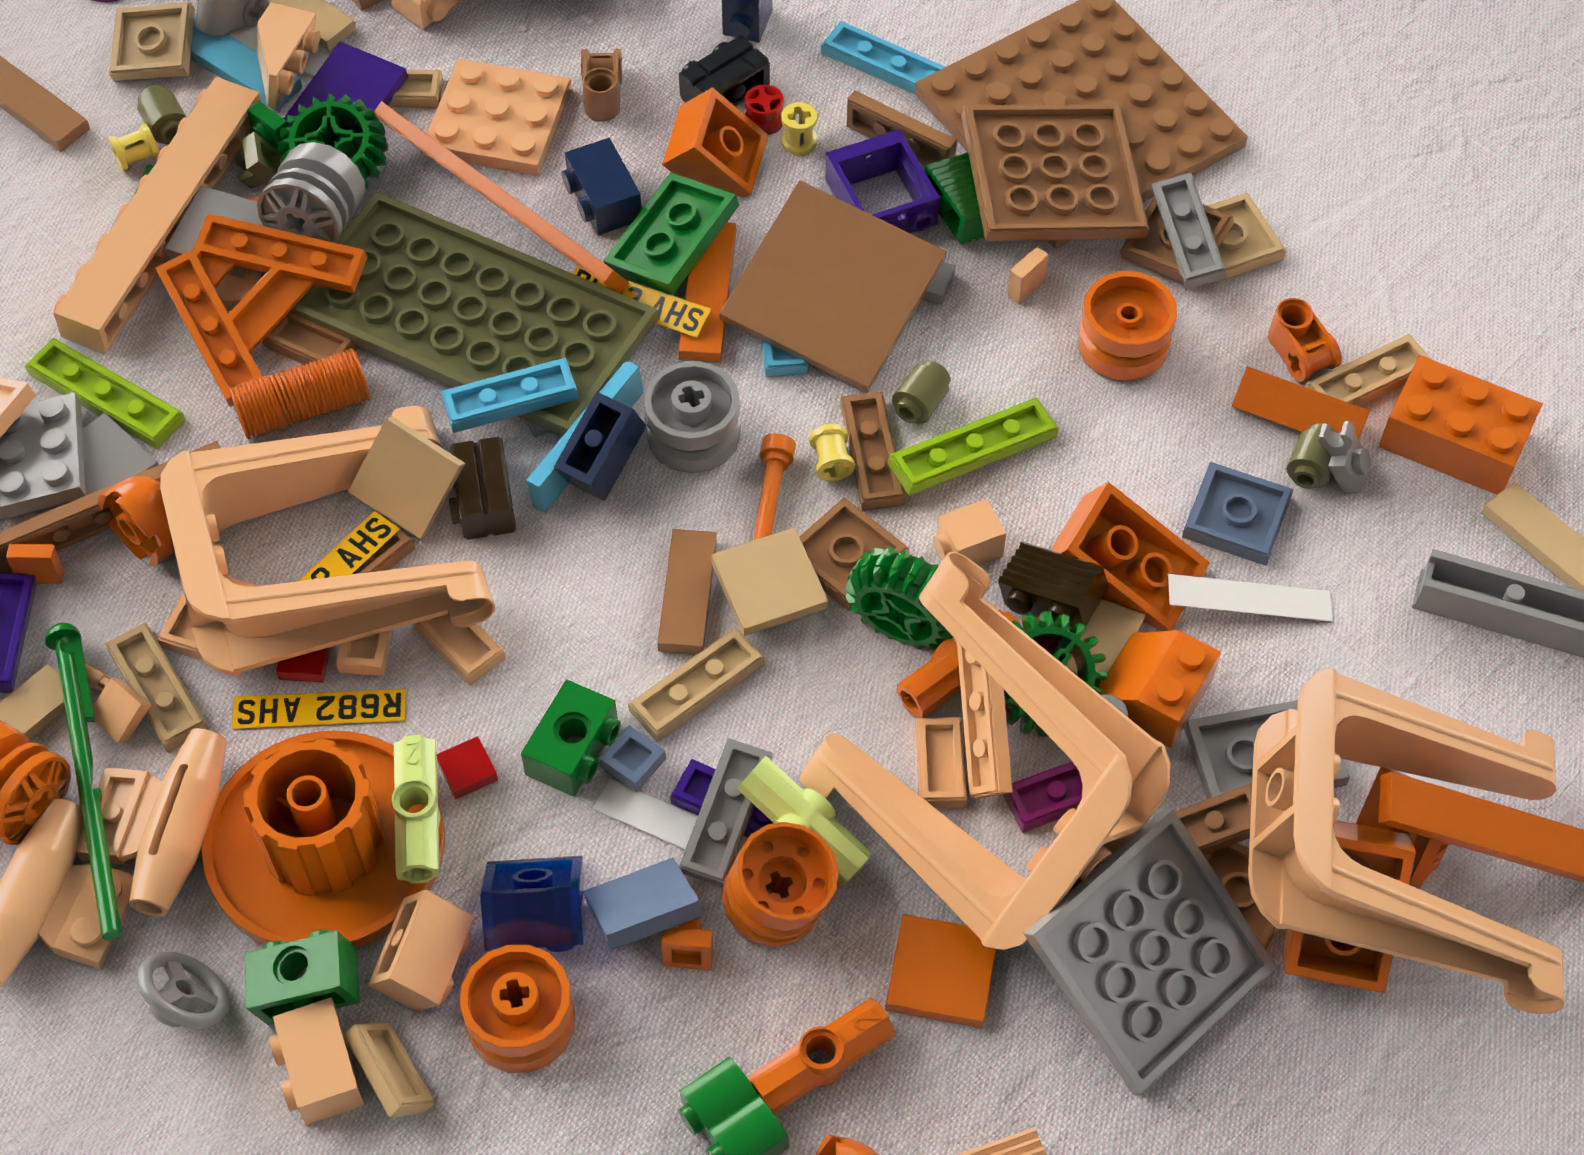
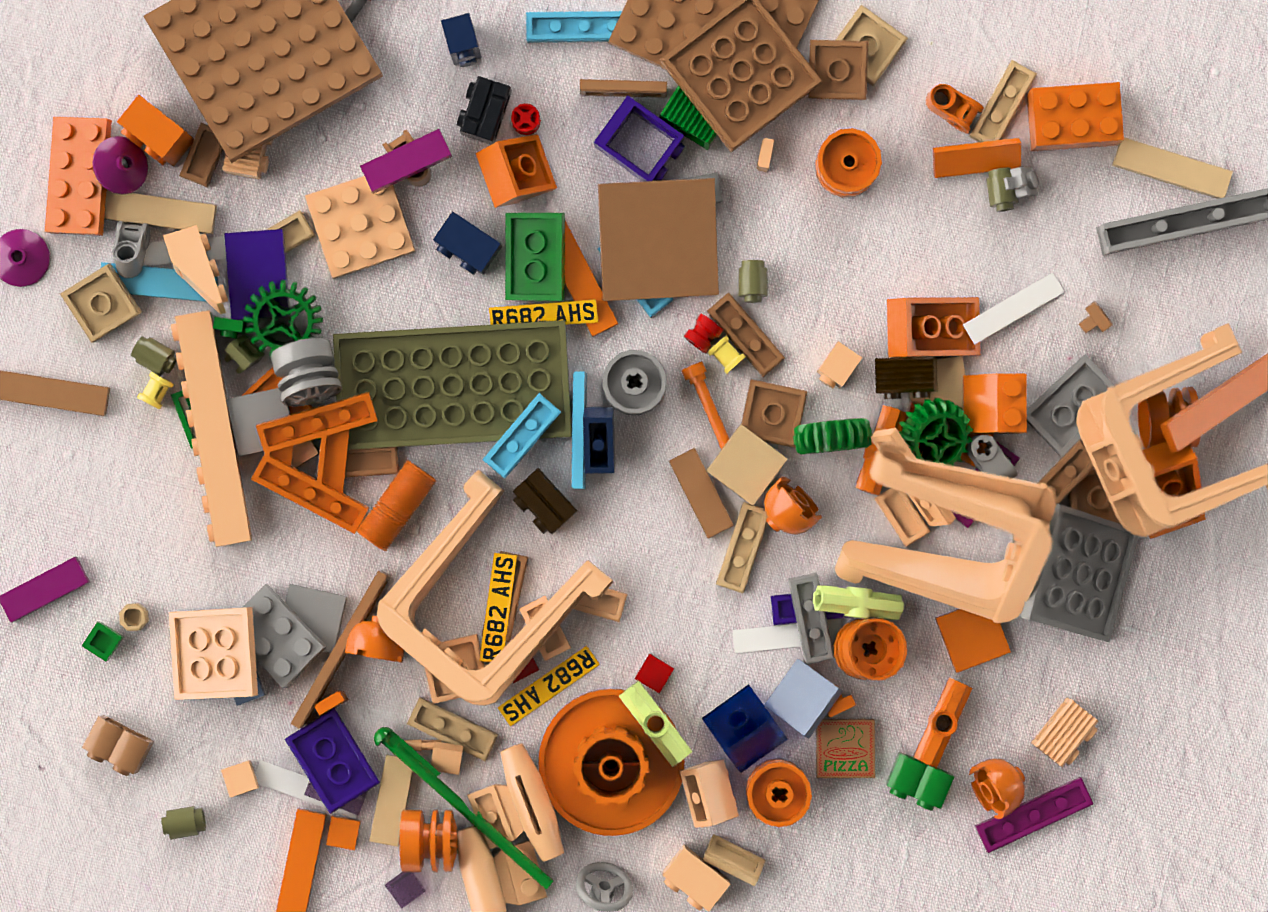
camera: 30 degrees left, 30 degrees up
lime tile [25,338,186,450] -> none
brick [245,930,360,1025] -> none
tan tile [348,416,465,539] -> none
orange tile [373,101,629,294] -> none
green brick [521,679,621,797] -> none
sand blue plate [599,726,666,792] -> none
light yellow bush [782,102,817,156] -> none
lime tile [888,397,1059,496] -> none
light grey tile [1151,172,1226,290] -> none
sand blue tile [1182,462,1294,566] -> none
none -> magenta tile [360,129,452,194]
none -> red wheel [683,313,724,354]
none -> orange cylinder [764,477,822,535]
none -> medium nougat tile [816,719,875,778]
none -> medium nougat tile [1079,301,1113,334]

